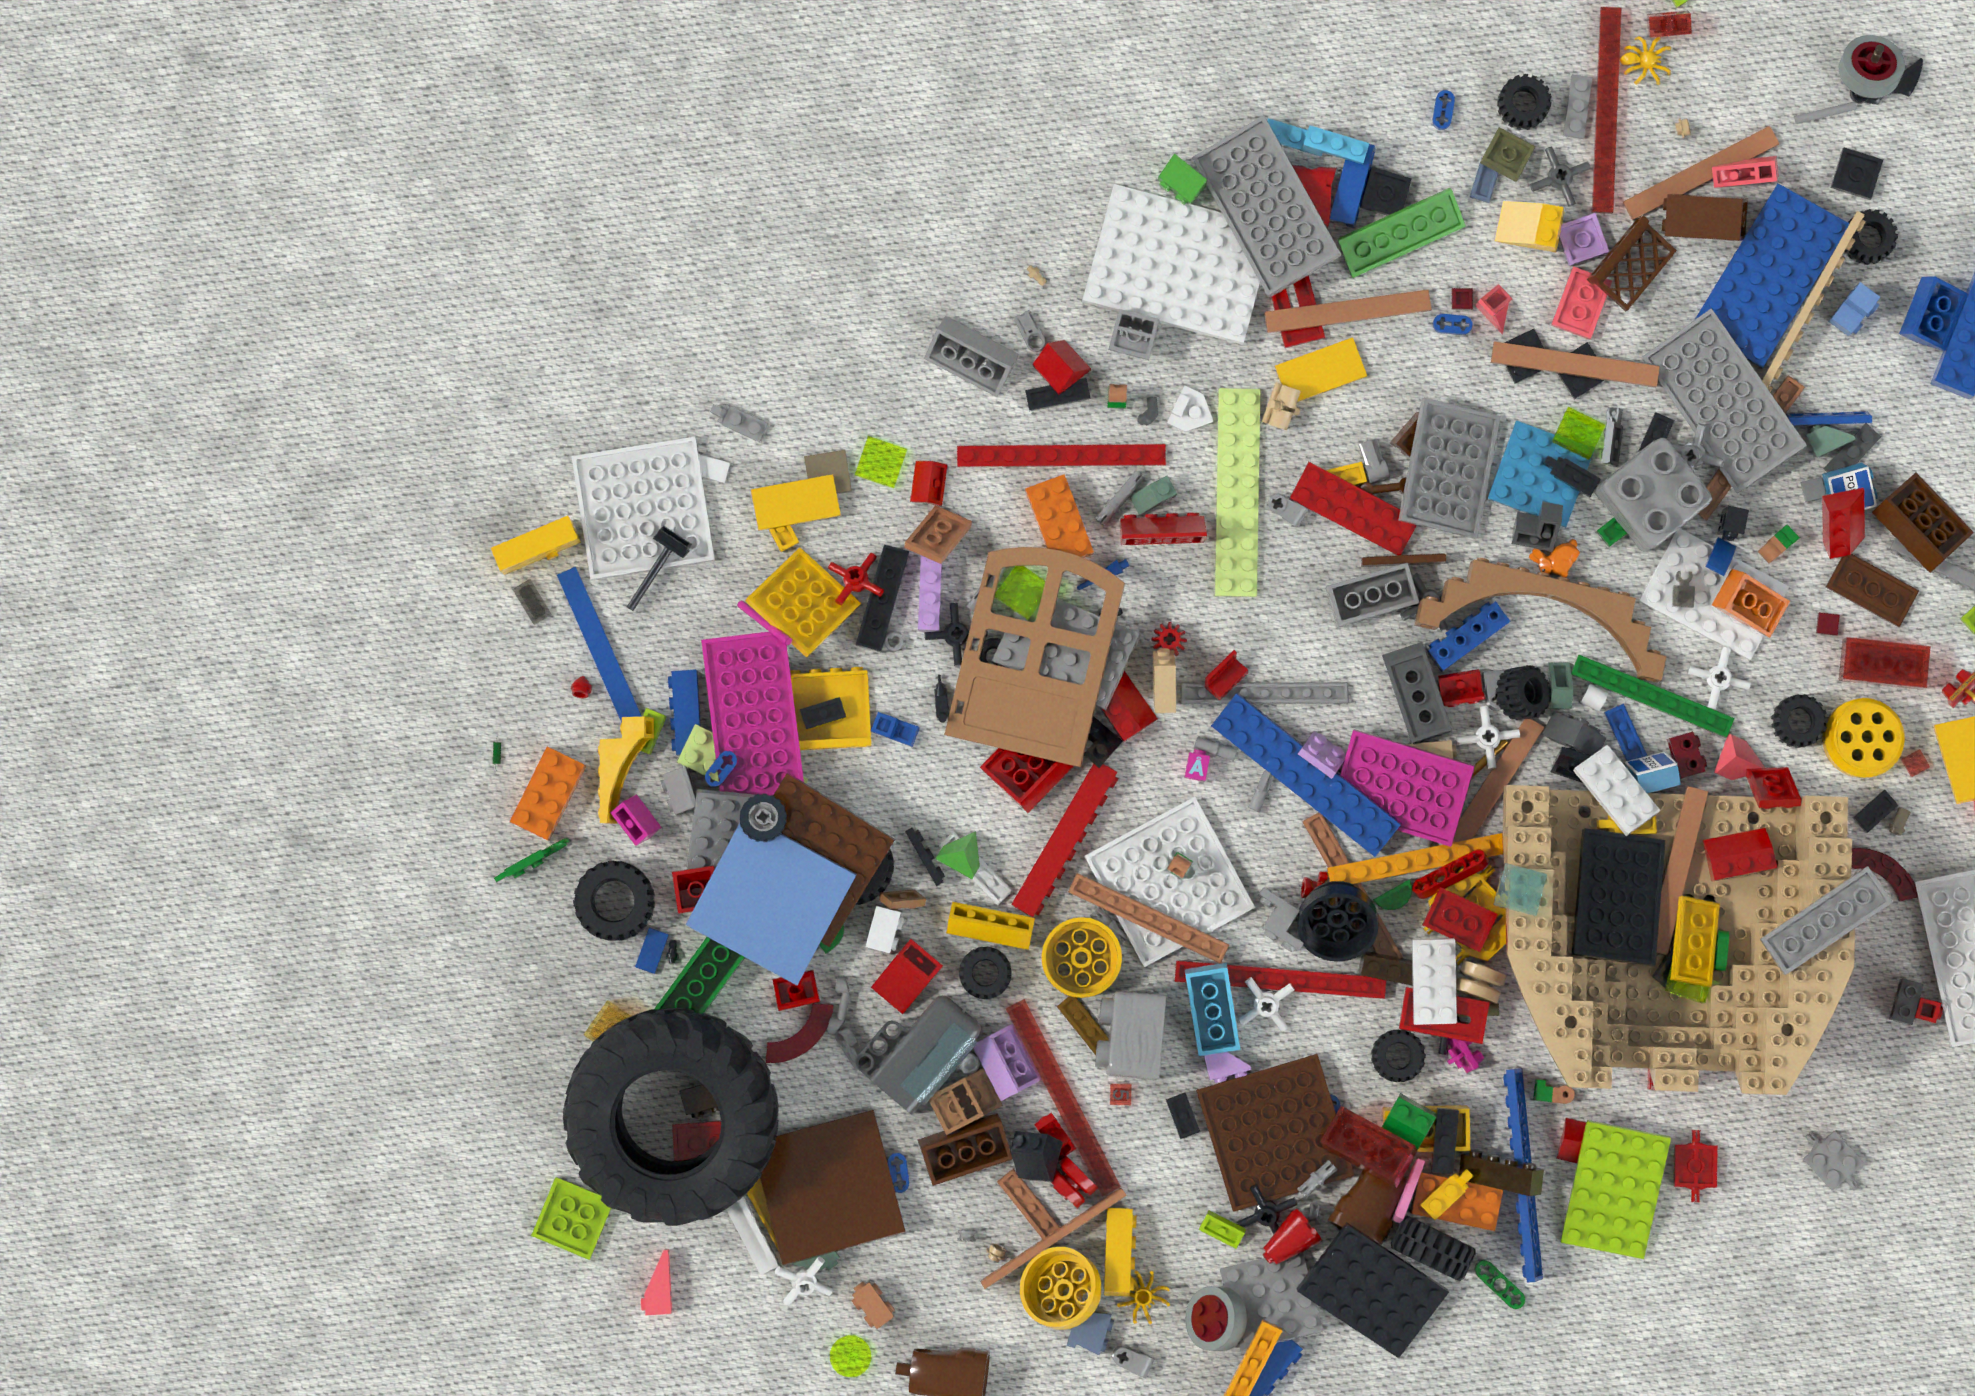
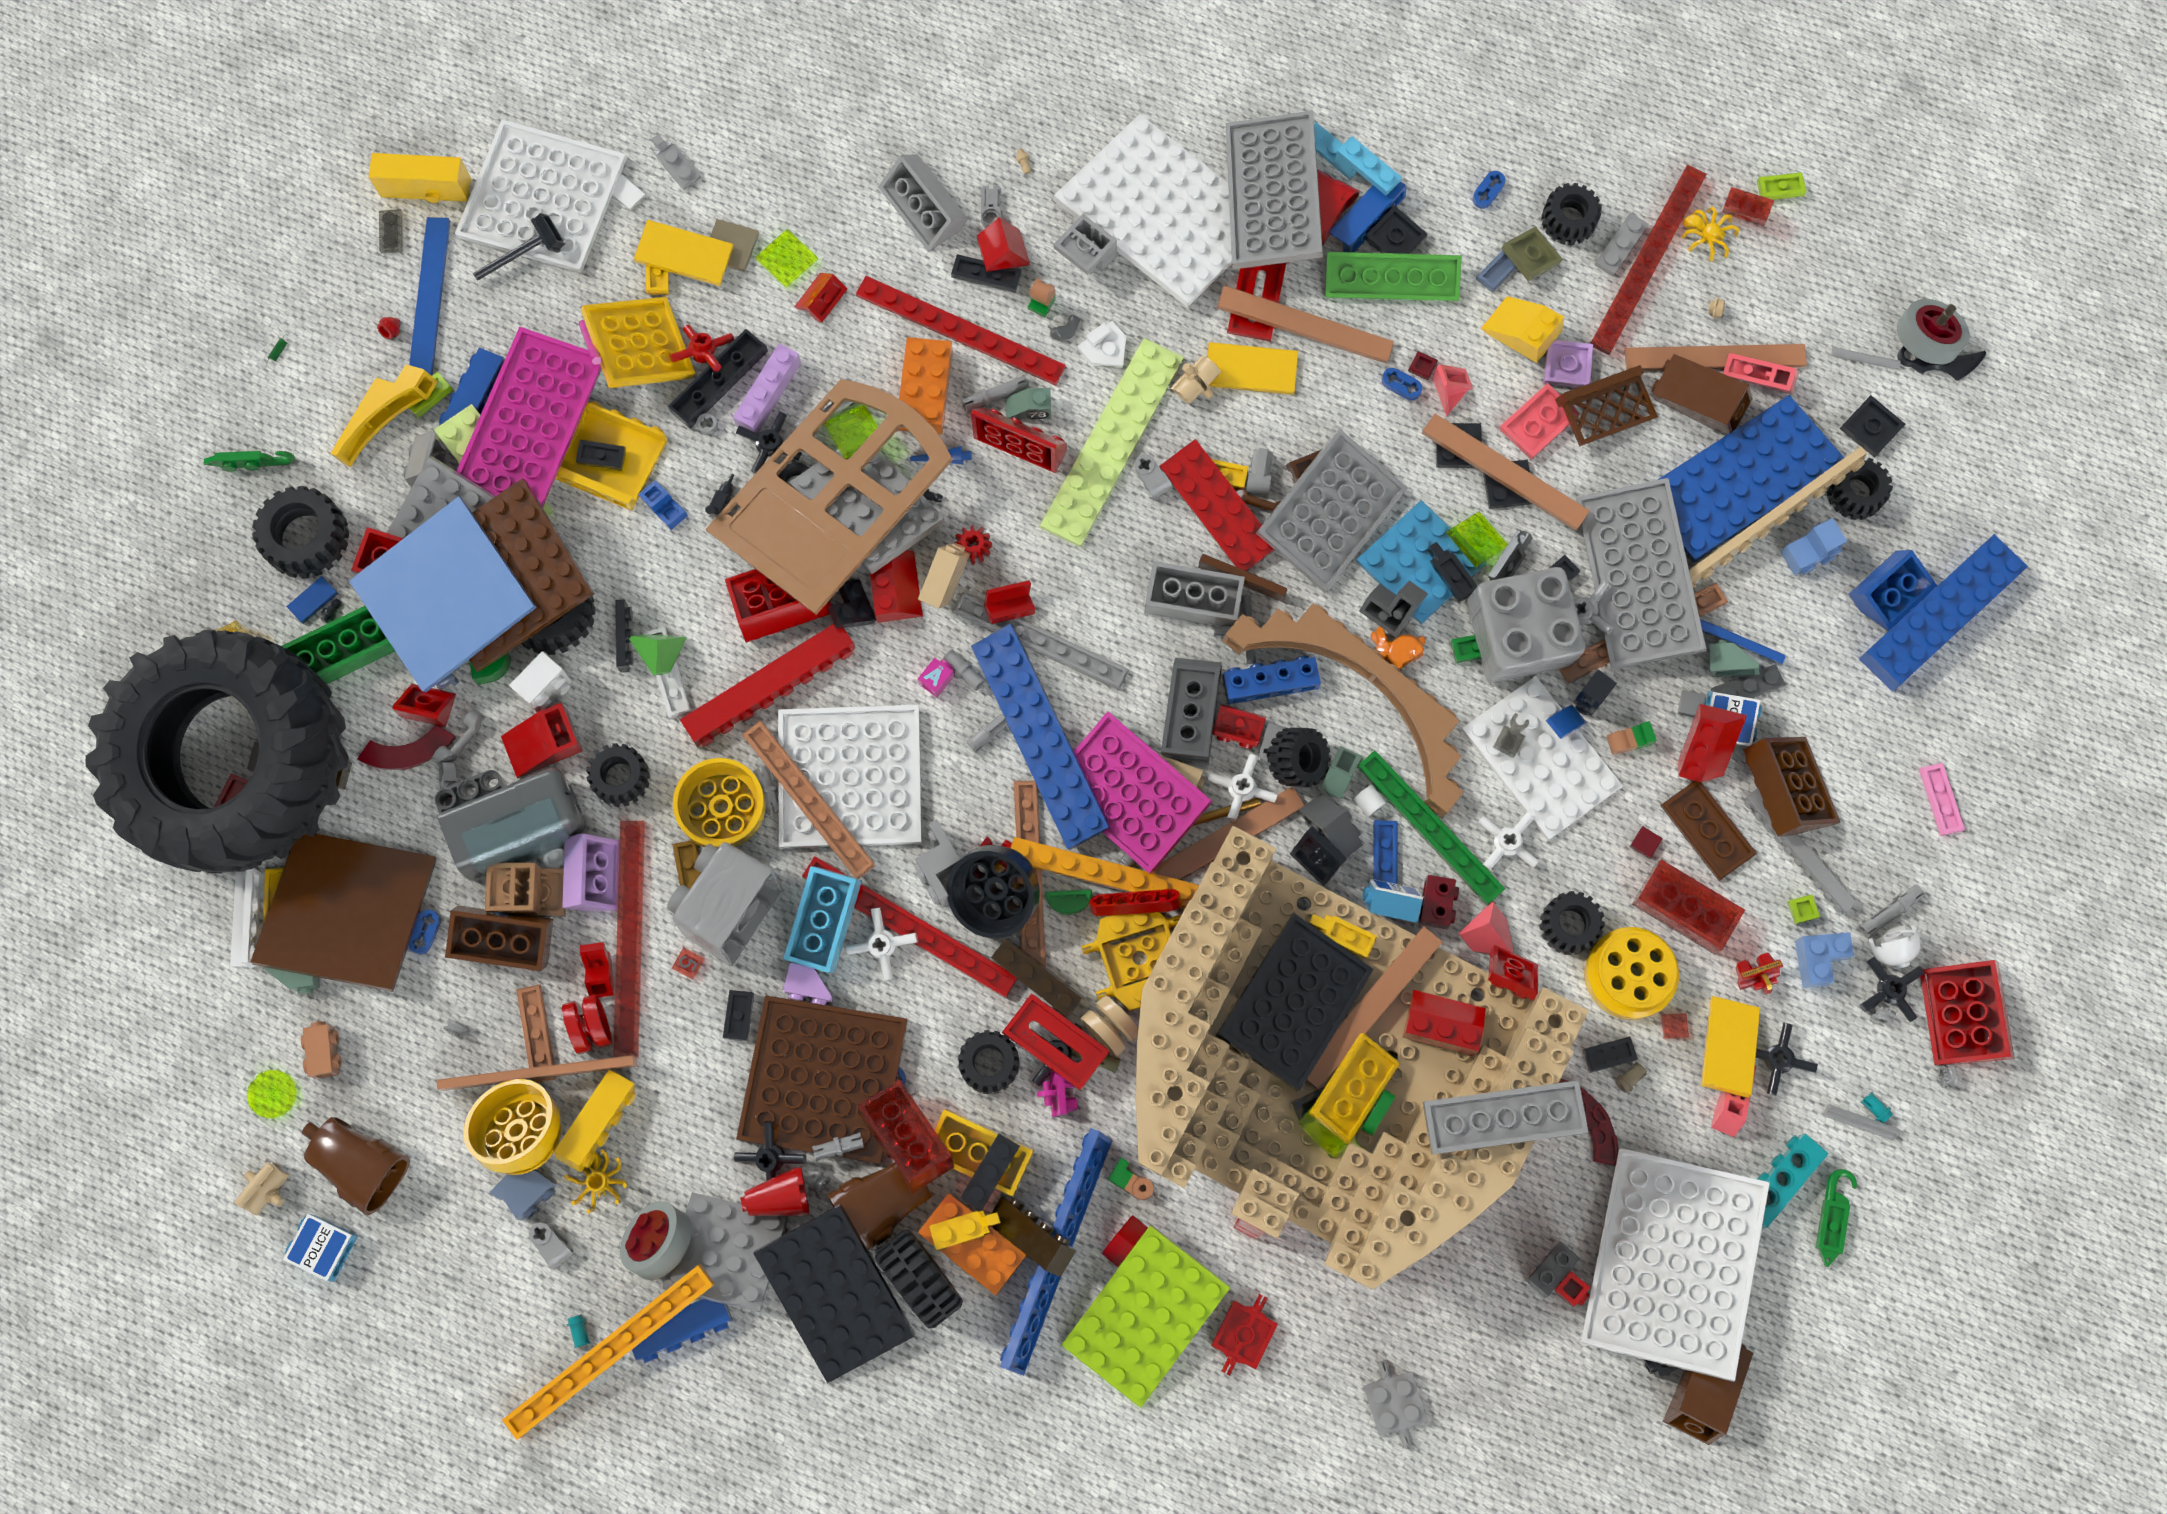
camera: 25 degrees right, 10 degrees down
orange brick [510,746,586,841] -> none
lime plate [531,1177,611,1260] -> none
dark pink brick [611,794,662,846] -> none
coral slope [641,1249,672,1315] -> none
blue beam [705,751,737,787] -> none
black wheel [739,794,787,842] -> none
white bar [775,1256,833,1306] -> none
medium nougat plate [879,889,926,911] -> none
nougat plate [904,505,972,564] -> none
yellow brick [946,902,1035,950] -> none
tan plate [986,1243,1006,1262] -> none
black slope [1010,1131,1063,1182] -> none
bright green slope [1158,154,1207,205] -> none
nougat leg [1166,852,1193,879] -> none
lime plate [1199,1210,1246,1249] -> none
lavender plate [1298,731,1346,779] -> none
green slope [1380,1093,1437,1151] -> none
bright pink tile [1393,1158,1425,1223] -> none
white plate [1412,938,1457,1025] -> none
red plate [1422,887,1498,952] -> none
green beam [1475,1260,1525,1309] -> none
clear light blue plate [1494,863,1547,916] -> none
dark grey bar [1530,146,1591,207] -> none
white plate [1573,745,1660,836] -> none
orange slope [1712,569,1790,638] -> none

